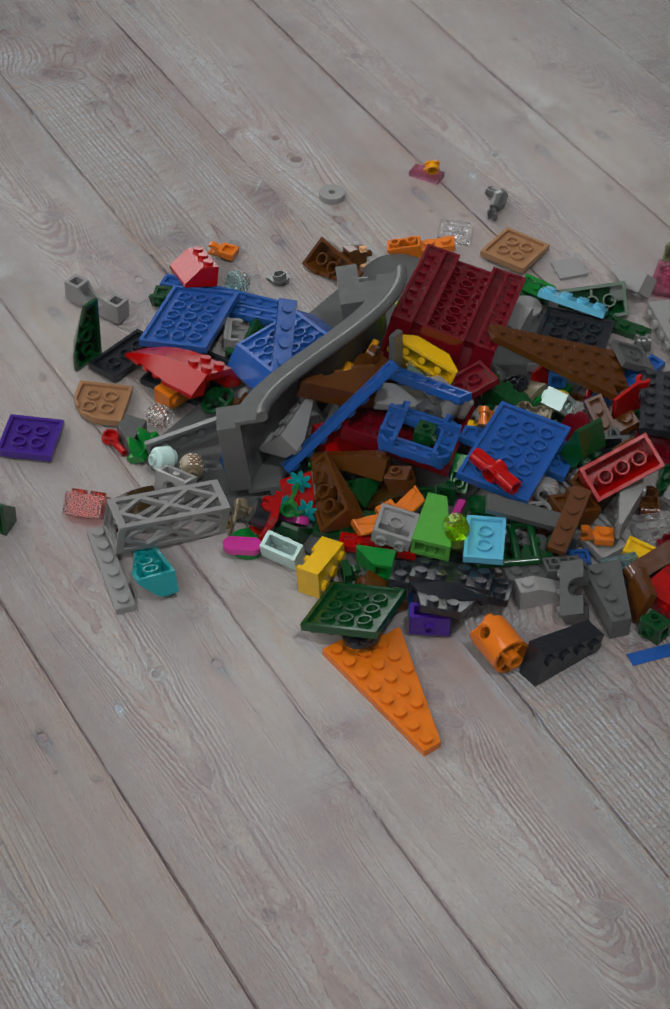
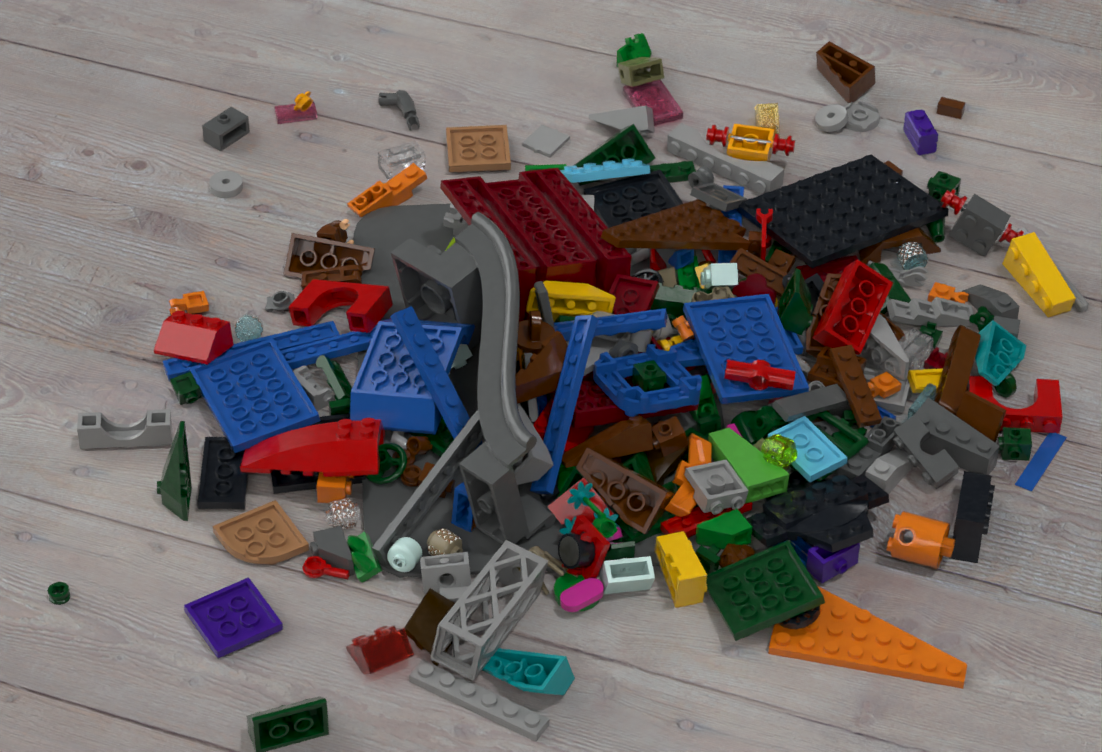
camera: 40 degrees left, 0 degrees up
none -> dark grey brick [202,107,250,151]
none -> red arch [289,279,393,333]
none -> reddish brown plate [301,265,363,291]

